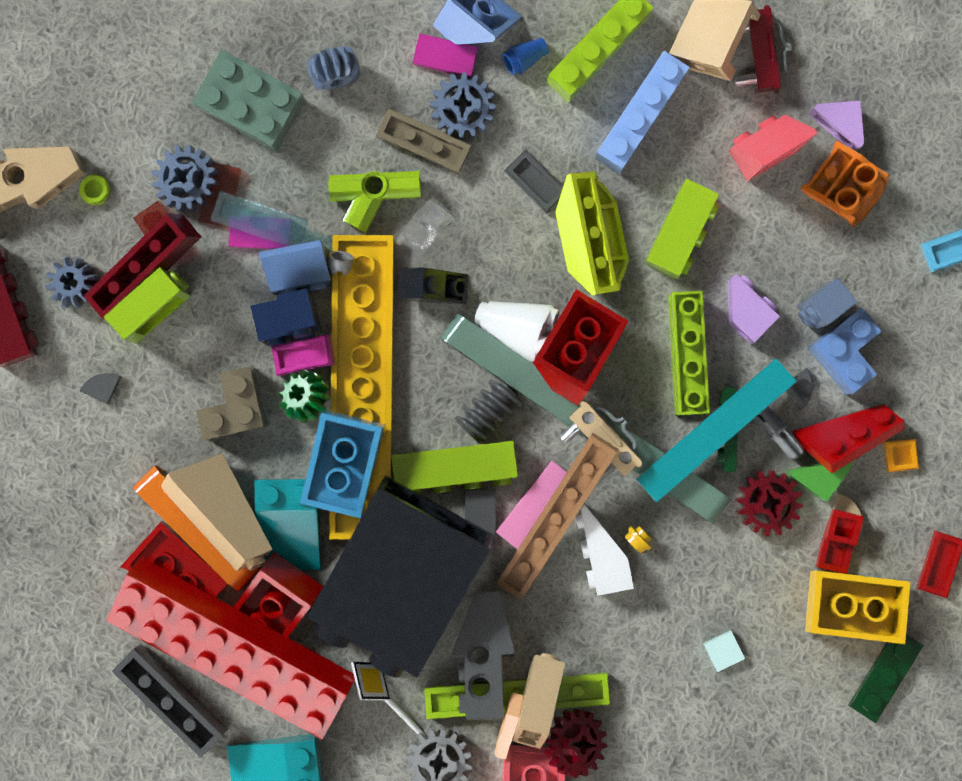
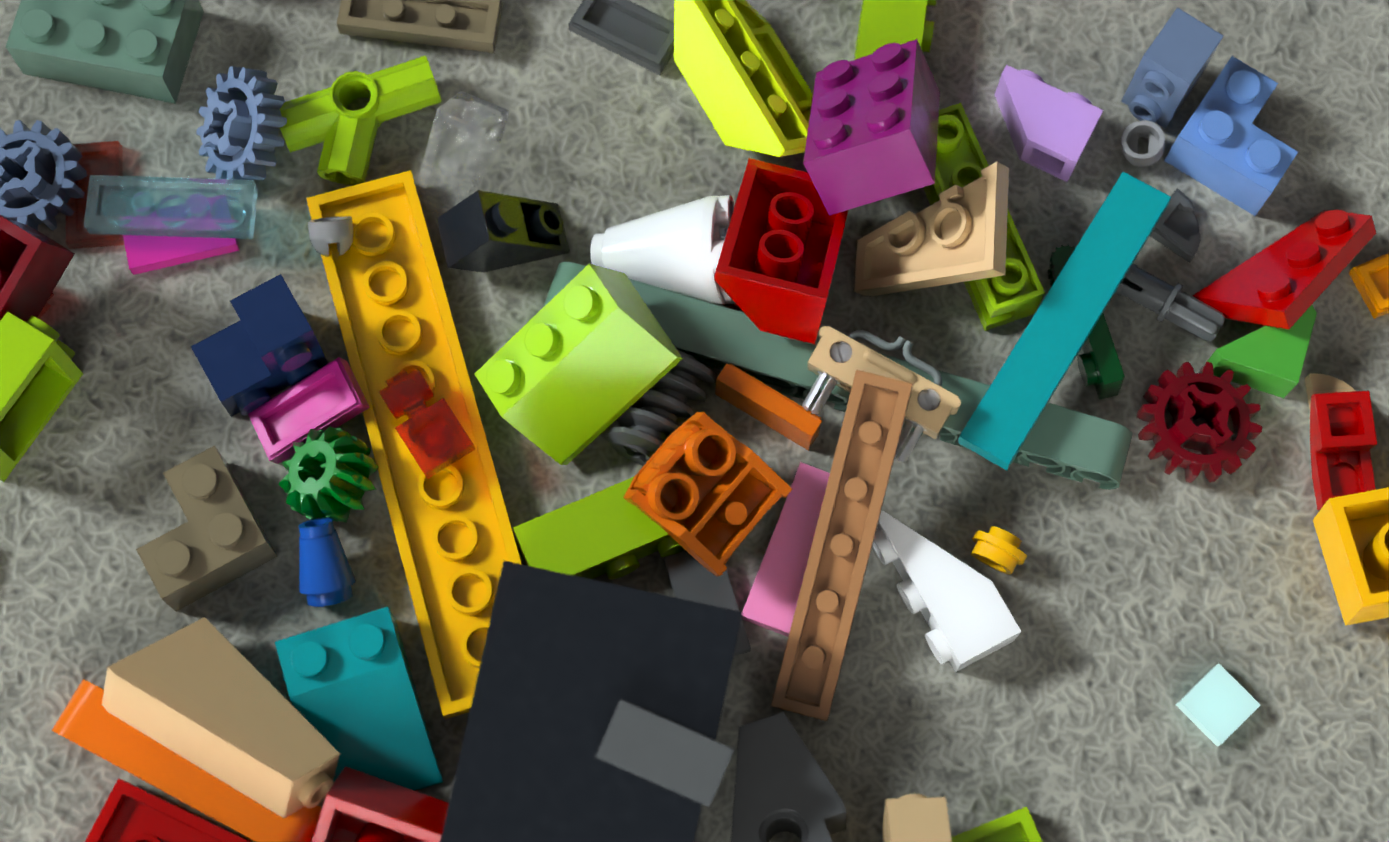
camera: 20 degrees left, 15 degrees down
medium blue slope [259,240,332,295] -> none
dark azure slope [300,410,386,518] -> none
none -> sand blue gear [197,66,287,186]
none -> blue cone [298,518,356,607]
none -> clear red plate [379,368,475,479]
none -> lime slope [474,264,683,465]
none -> dark grey tile [595,699,735,807]
none -> orange slope [623,412,792,576]
none -> orange tile [715,363,822,451]
none -> magenta brick [803,39,940,216]
none -> tan wing [854,161,1009,296]
none -> light grey hinge [1121,120,1165,167]

